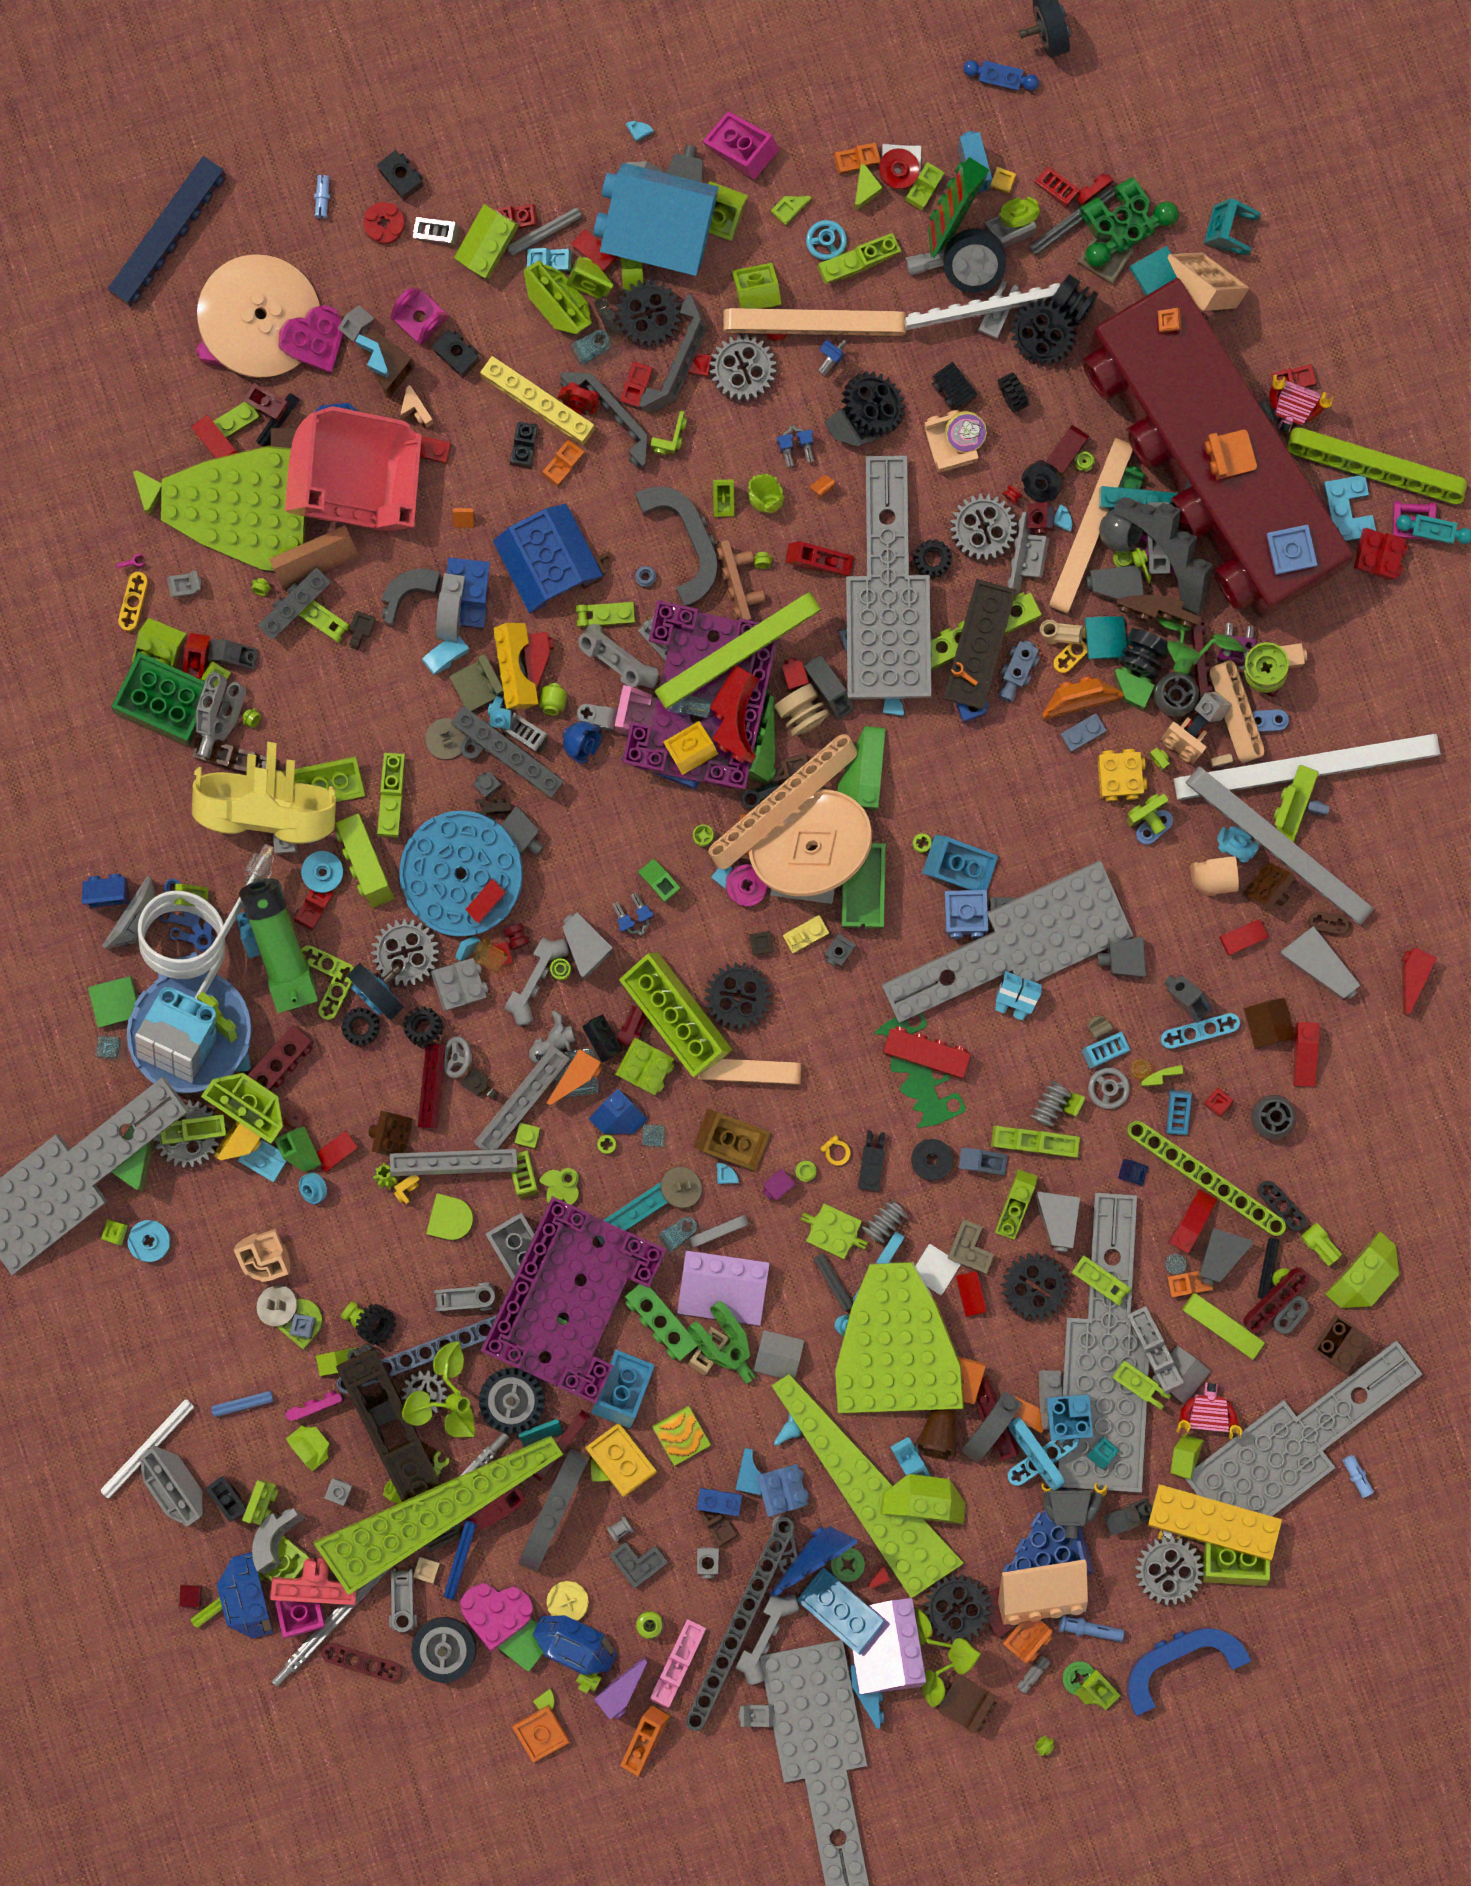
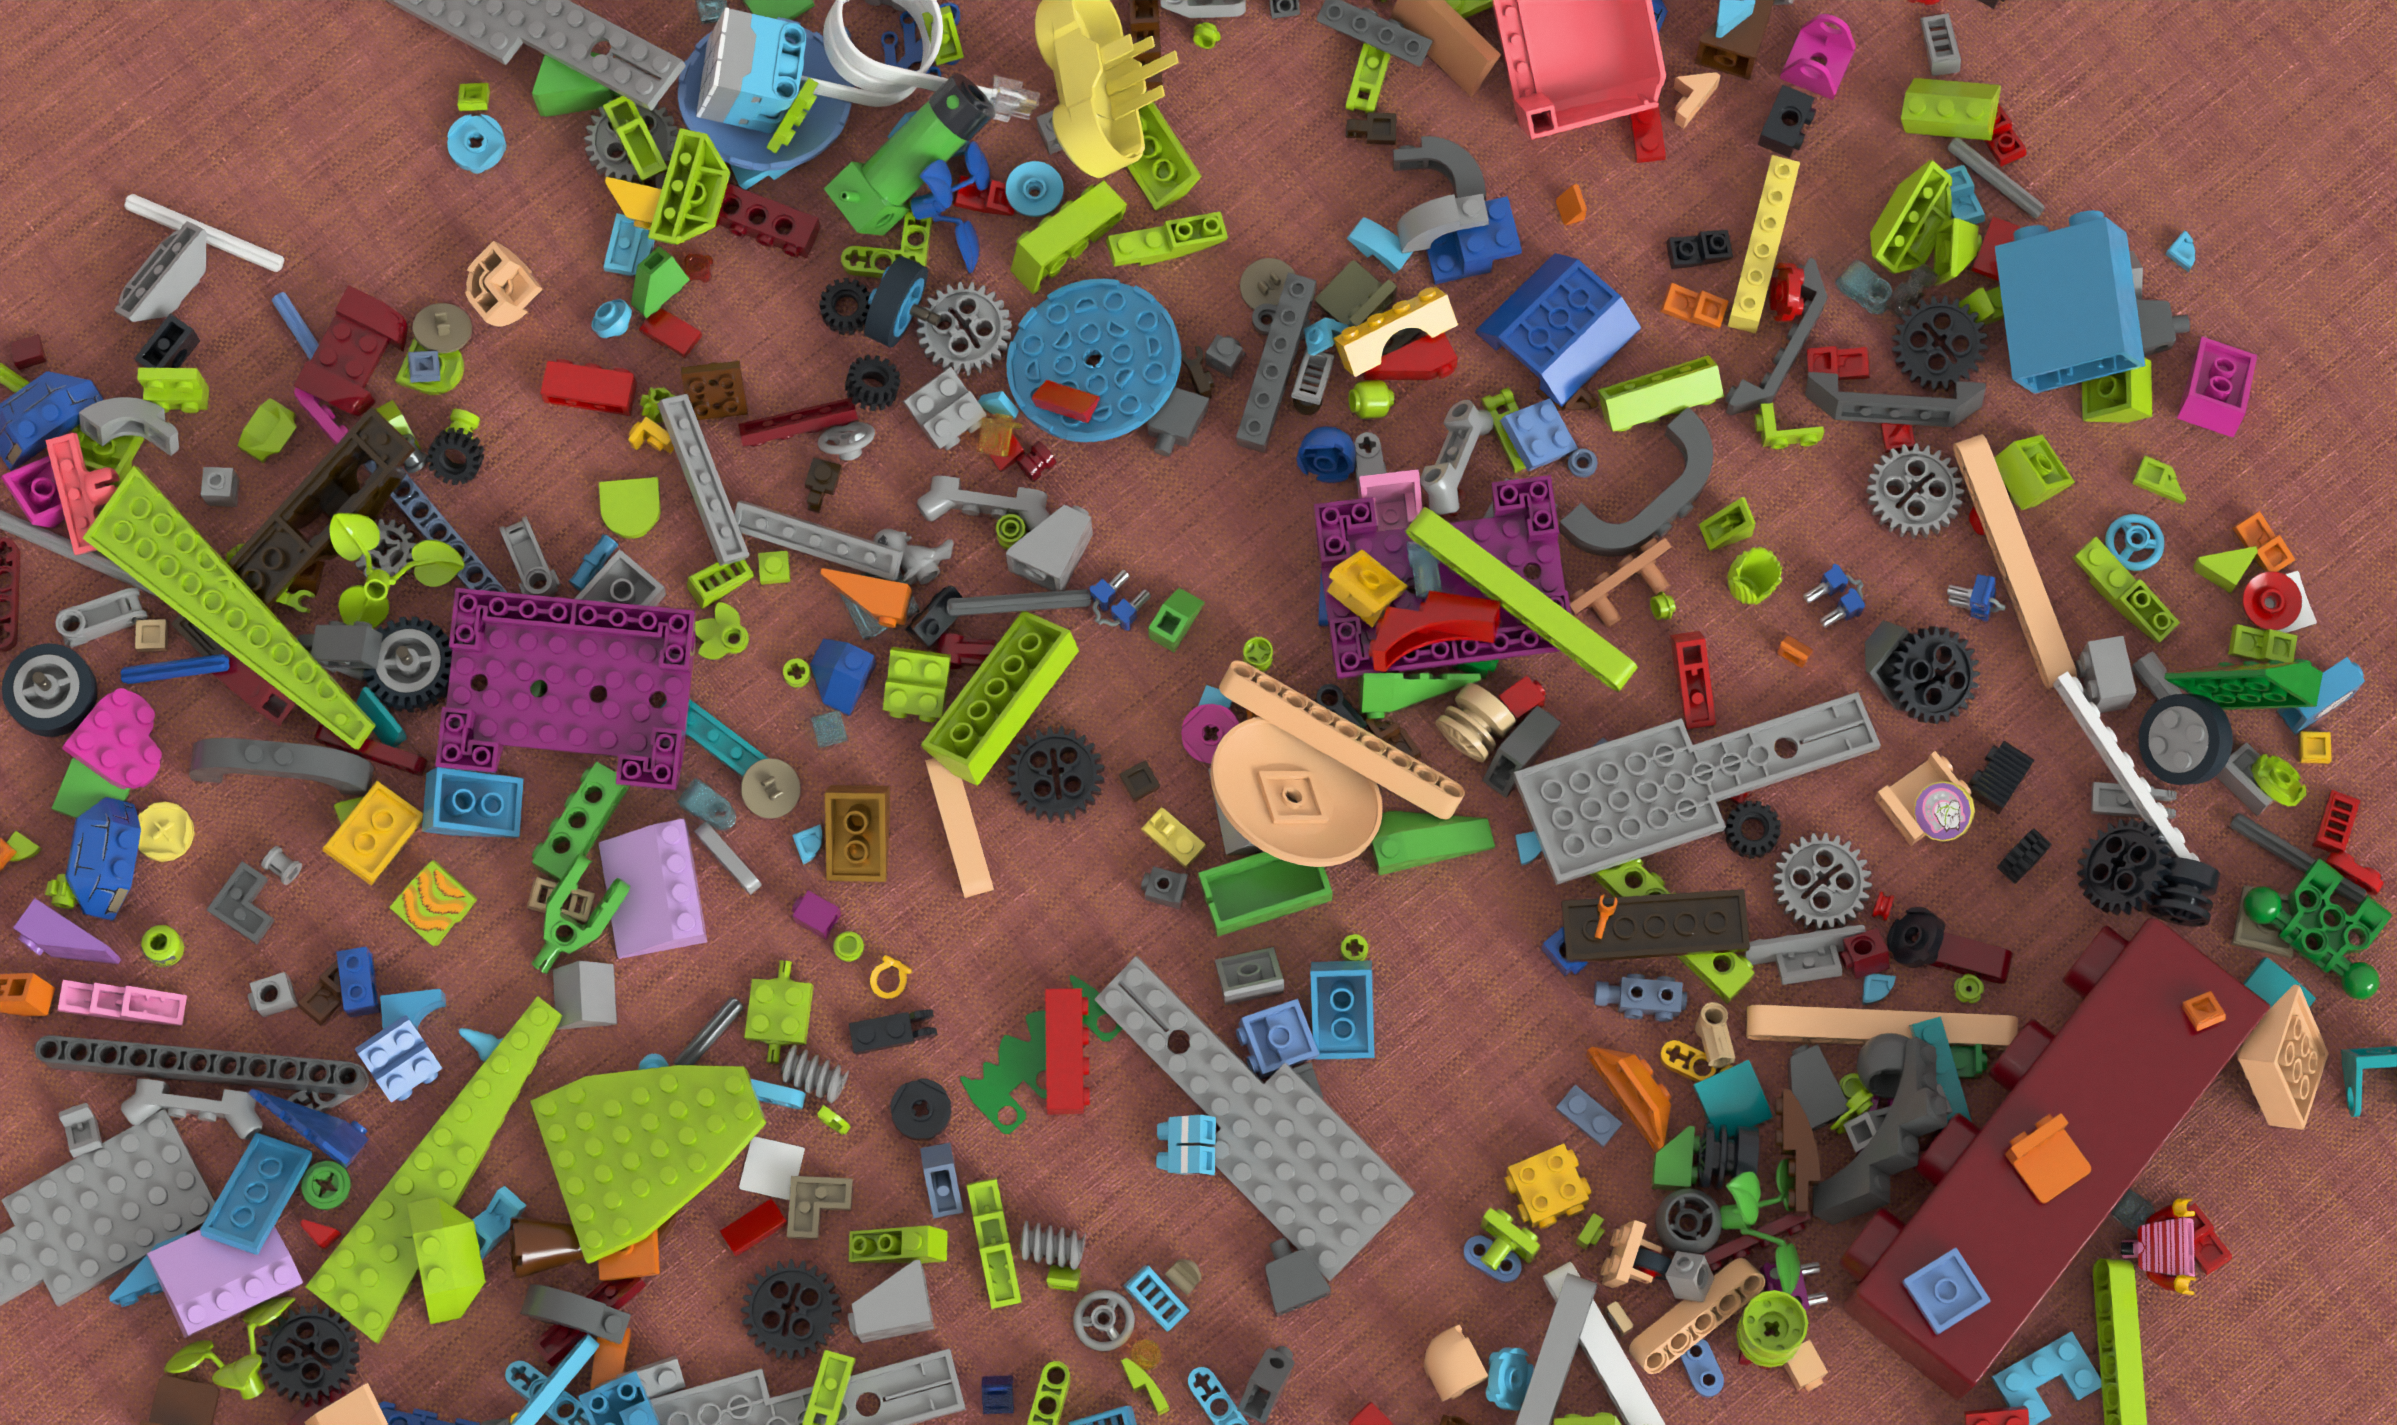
camera: 75 degrees right, 10 degrees down
none -> dark red piece [293,285,408,417]
none -> dark grey hinge [298,621,383,669]
none -> red brick [540,359,637,416]
none -> dark azure pin [568,534,618,592]
none -> lime tile [817,1105,851,1135]
none -> blue plant [911,141,990,274]
none -> dark grey axle [947,589,1091,616]
none -> light grey slope [1215,947,1284,1006]
none -> medium blue plate [1500,398,1578,471]
none -> brick [1598,355,1724,432]
none -> light grey brick [2076,636,2137,713]

